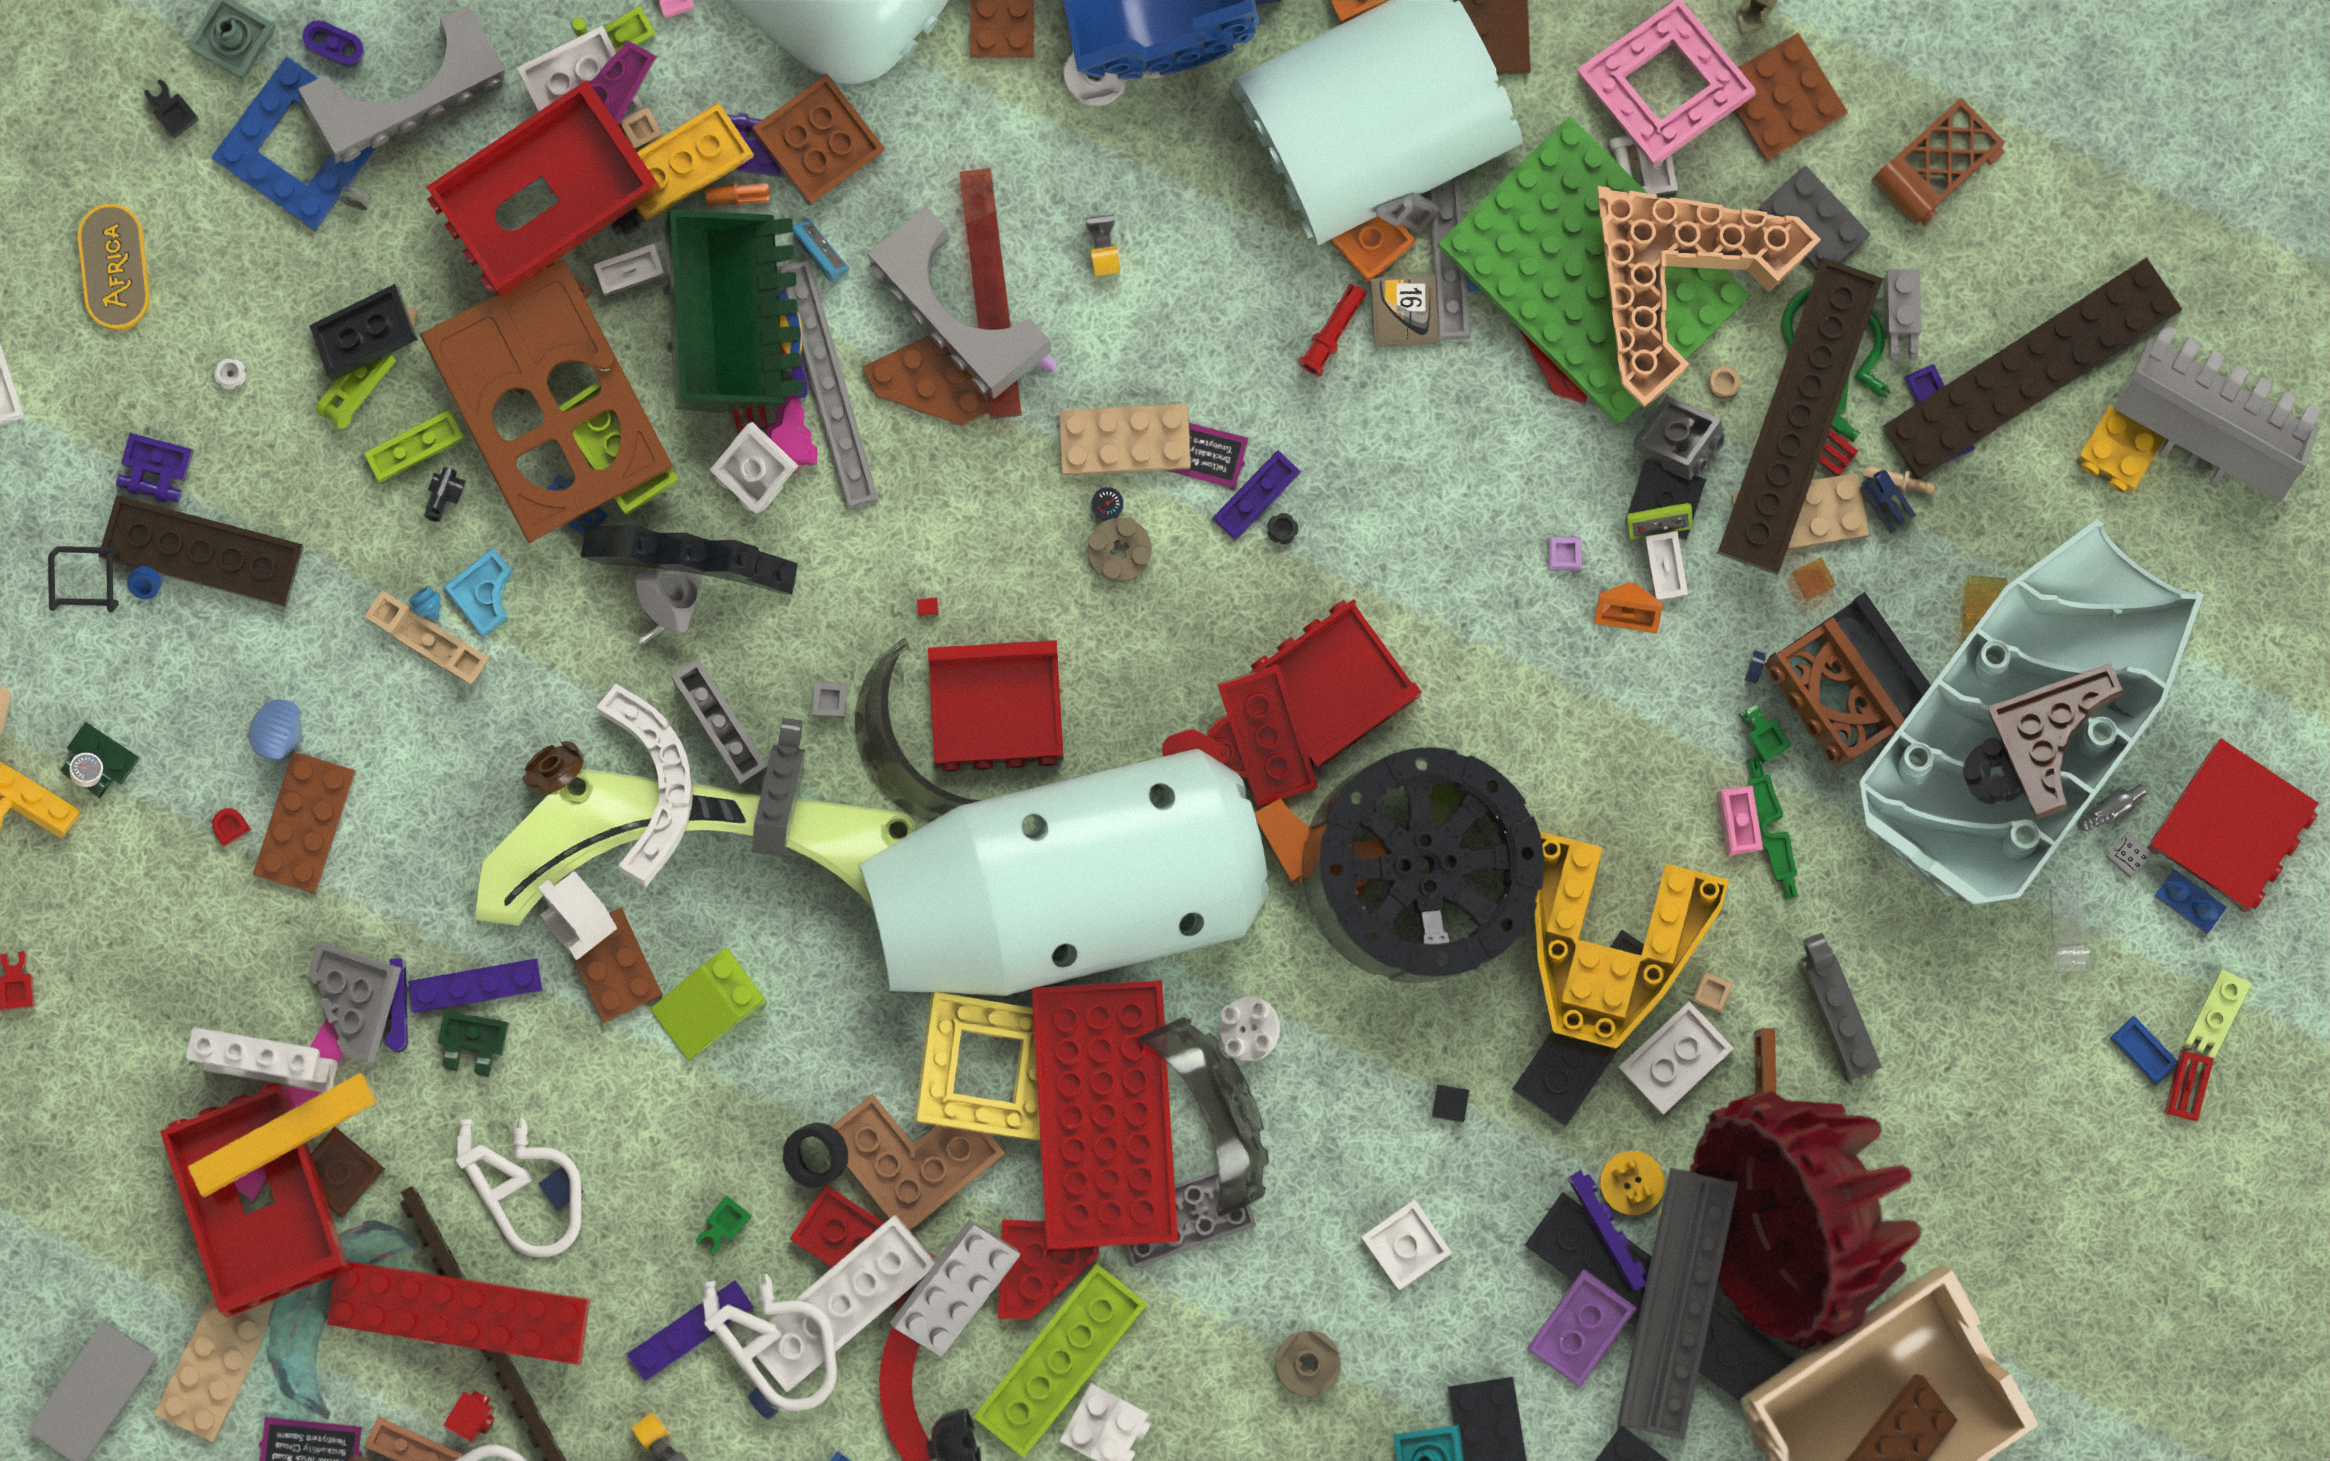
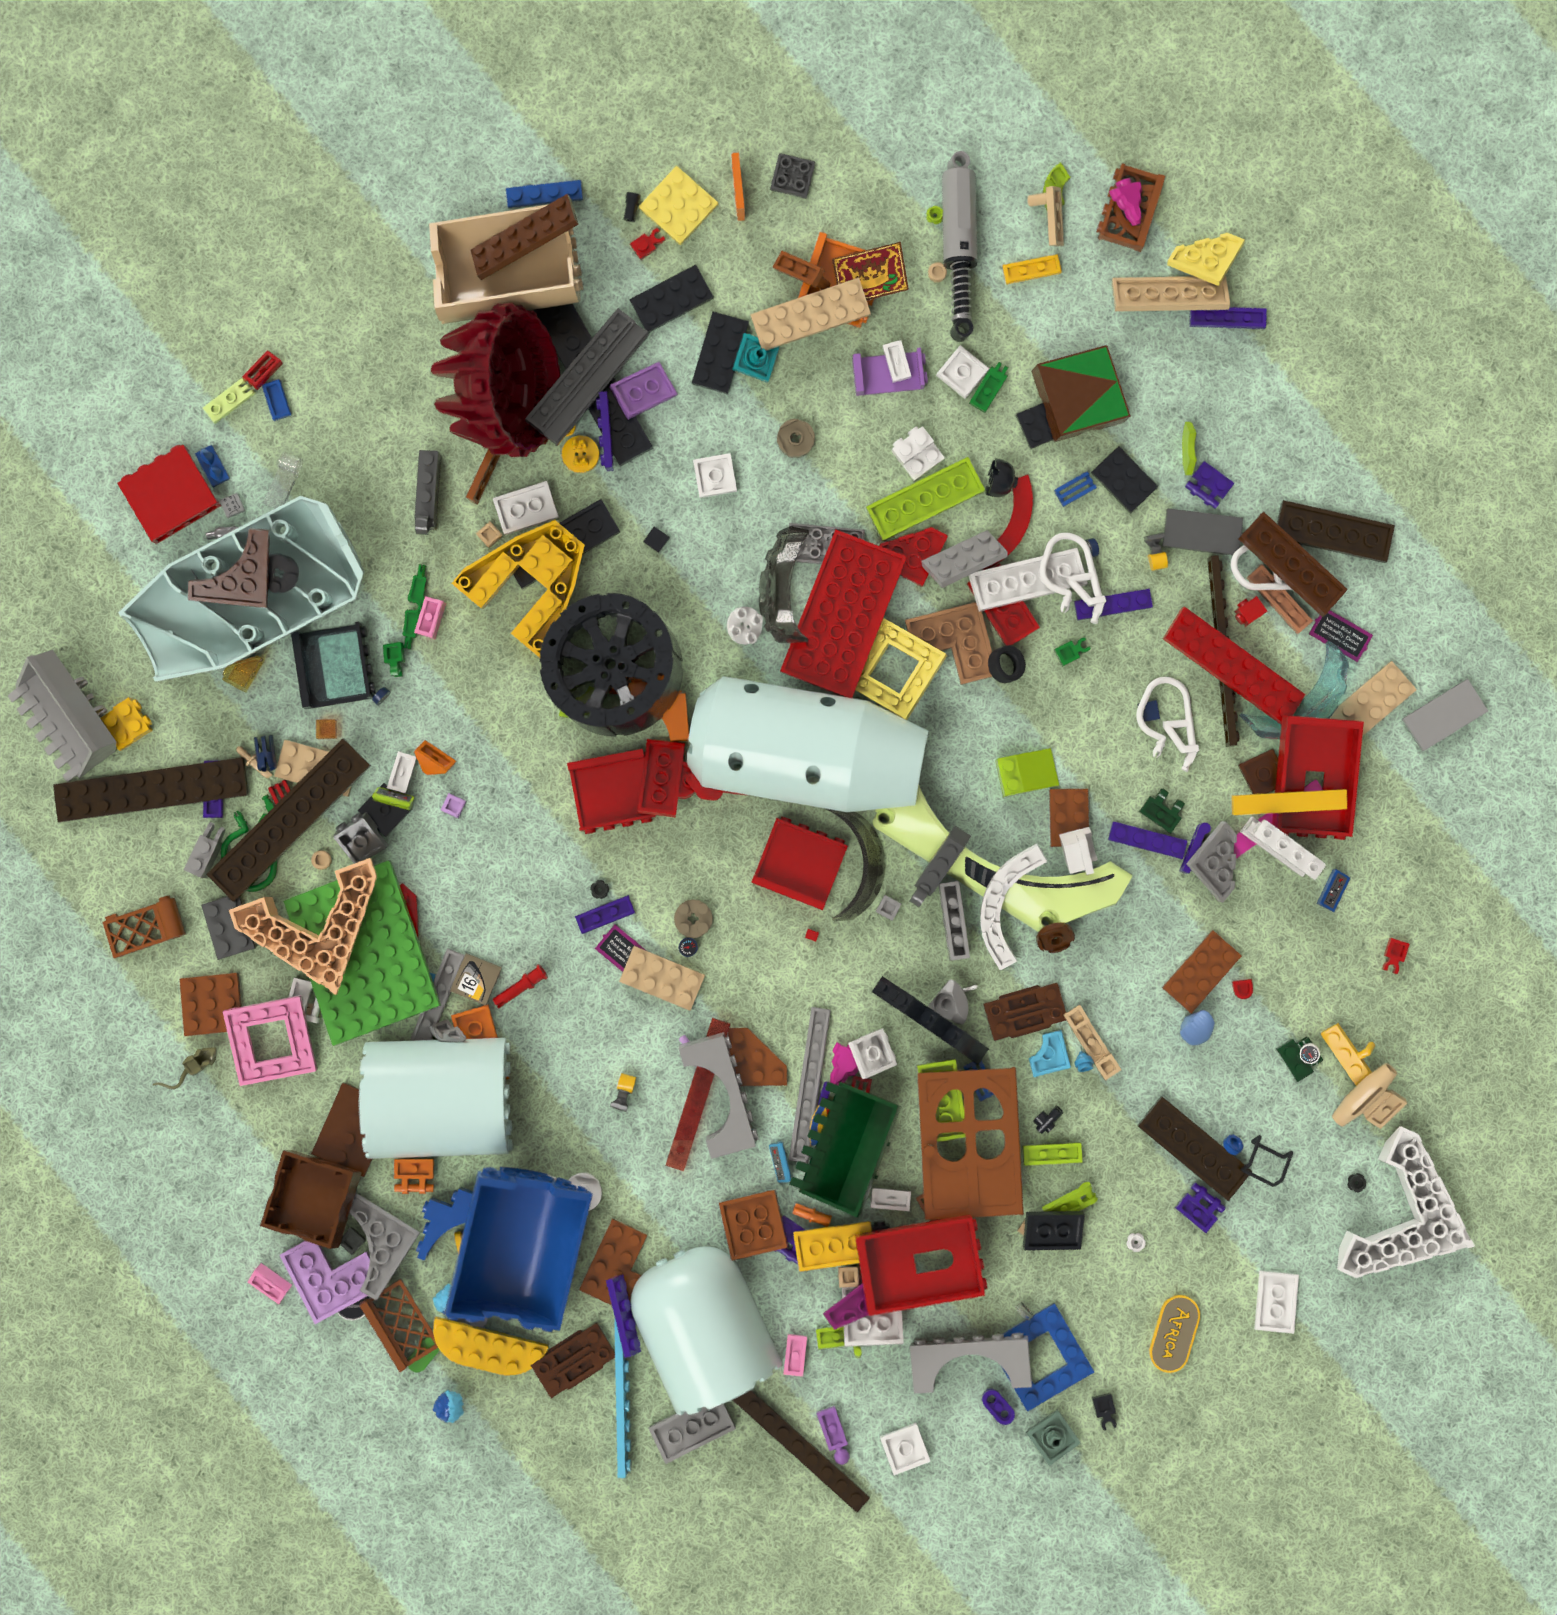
camera: 150 degrees left, 5 degrees up
dark orange fence [1765,618,1905,770] -> none
none -> reddish brown piece [983,983,1066,1041]
none -> slope [1316,869,1350,912]

